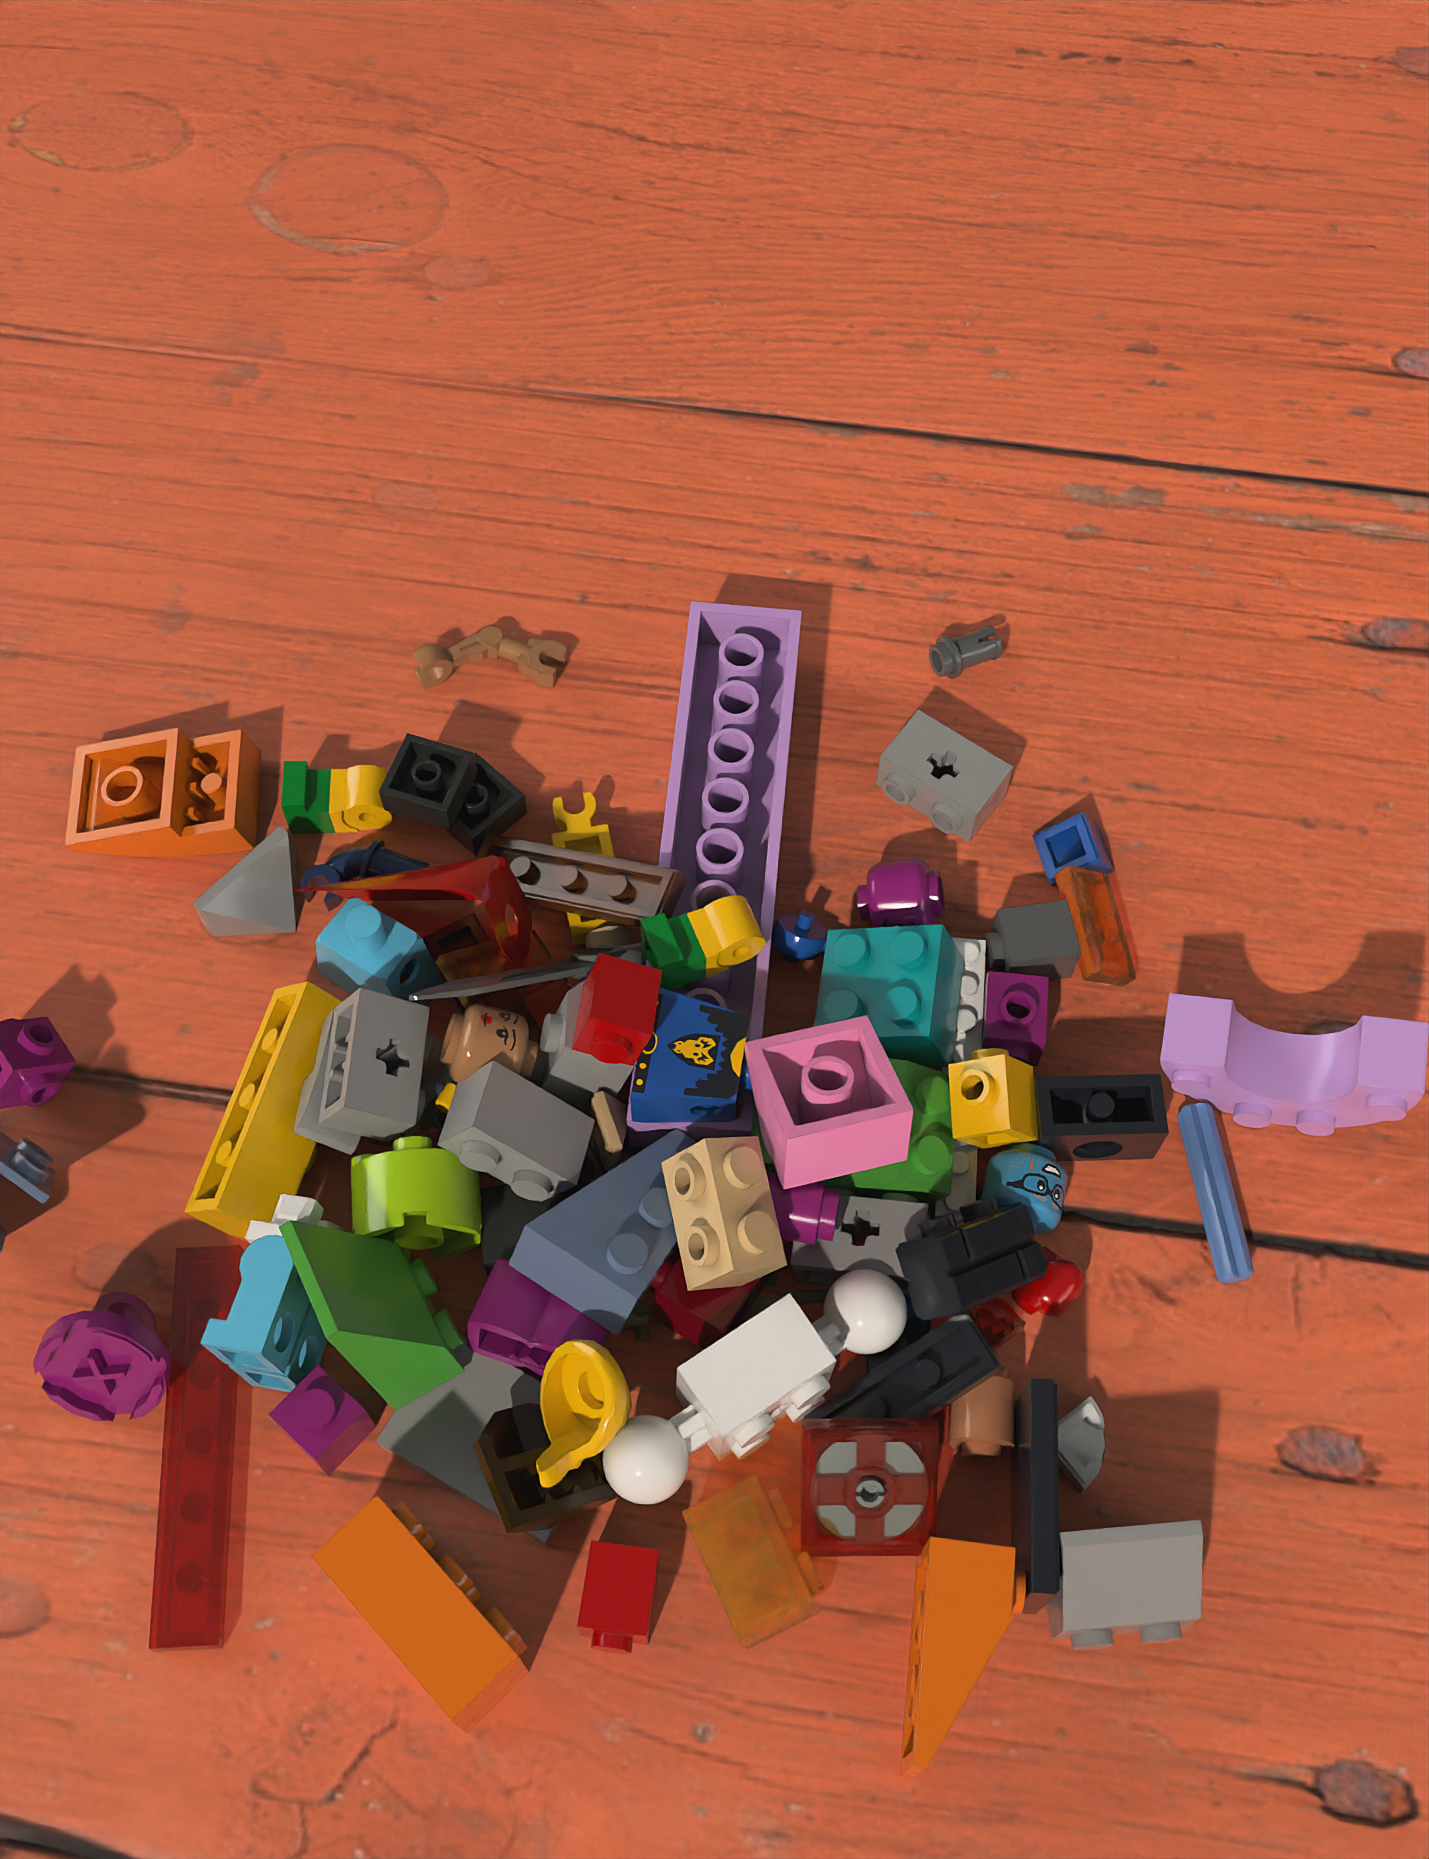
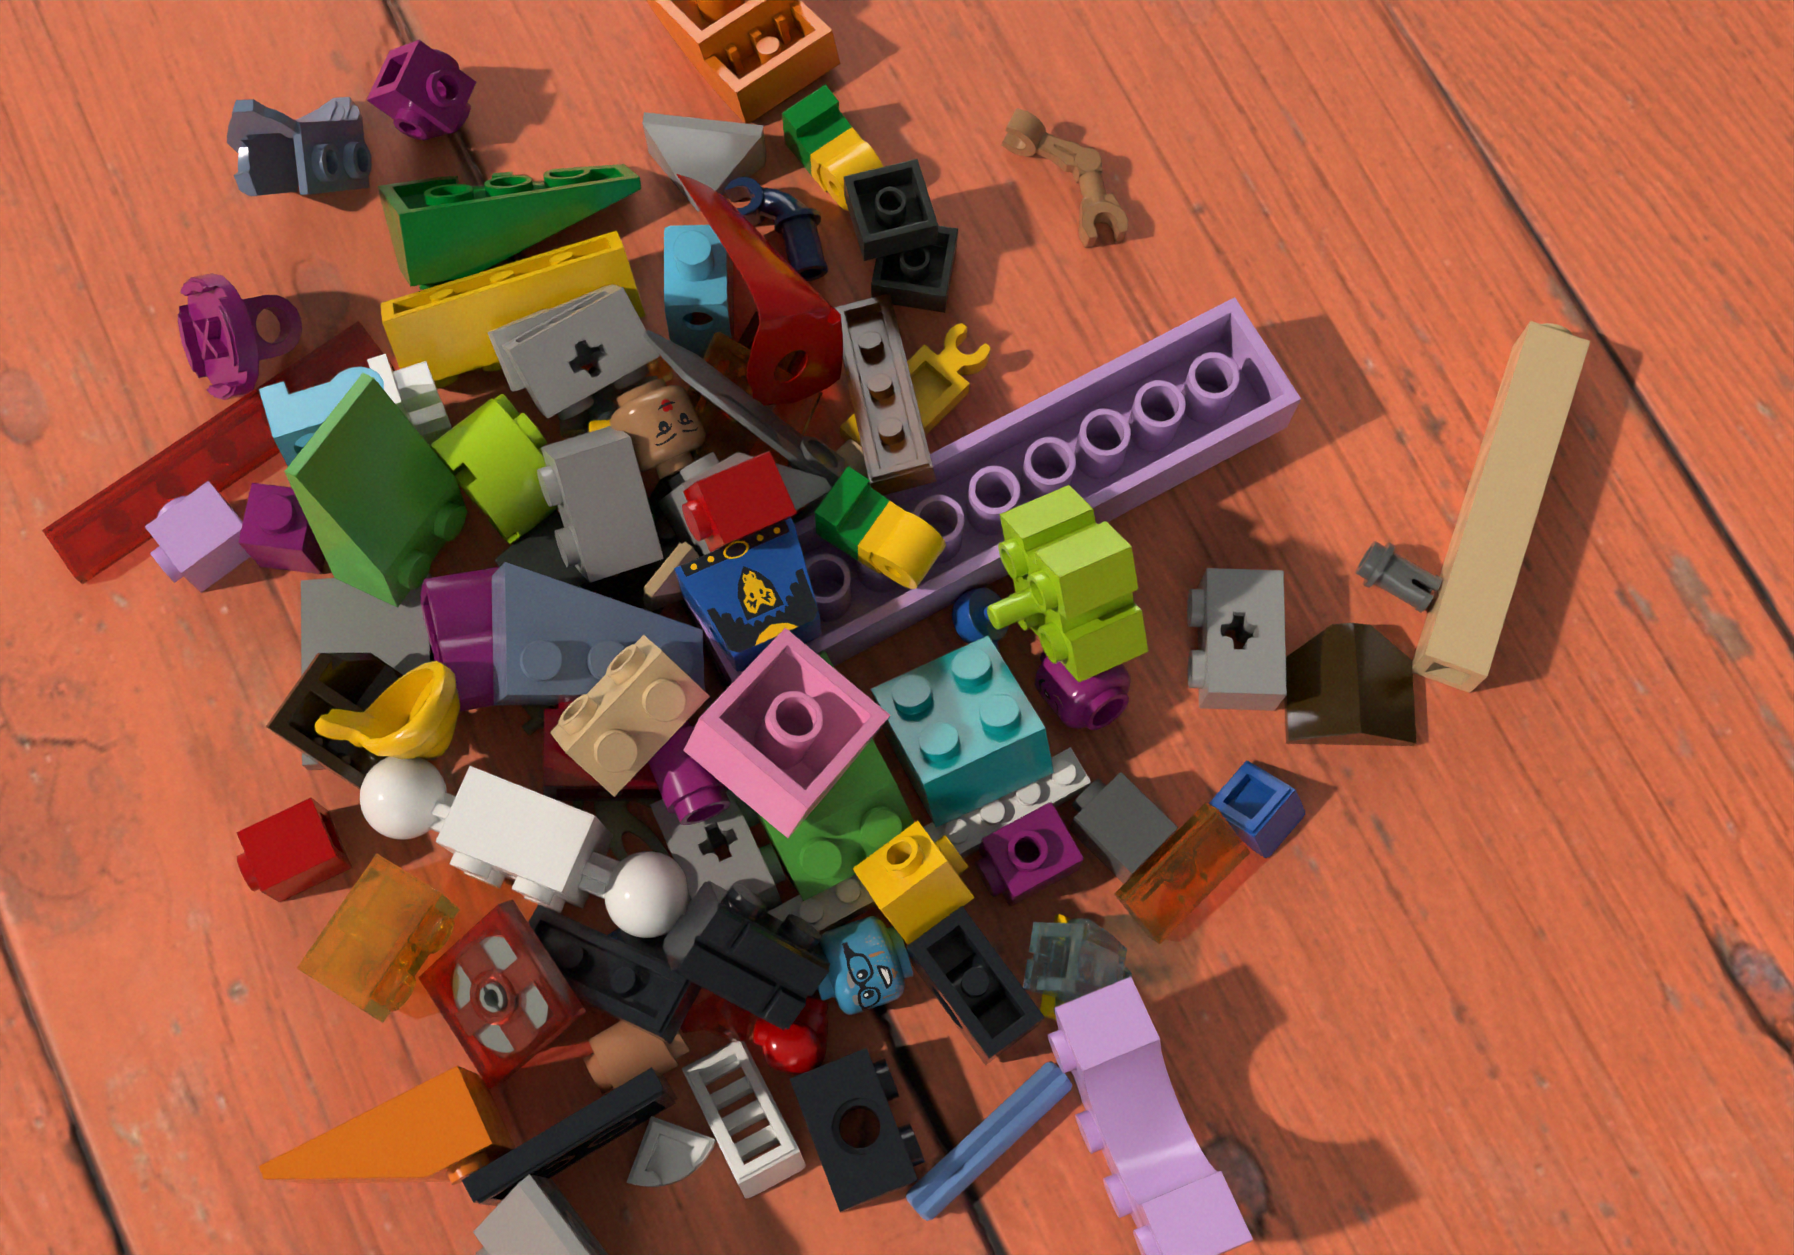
camera: 55 degrees right, 10 degrees up
orange brick [311,1495,529,1734] -> none
none -> lavender brick [145,481,251,593]
none -> green wedge [378,164,641,290]
none -> white slope [682,1037,806,1198]
none -> black brick [790,1048,925,1213]
none -> lime brick [987,485,1149,682]
none -> clear light blue piece [1023,914,1132,1020]
none -> dark brown slope [1284,623,1416,746]
none -> tan brick [1412,321,1590,693]

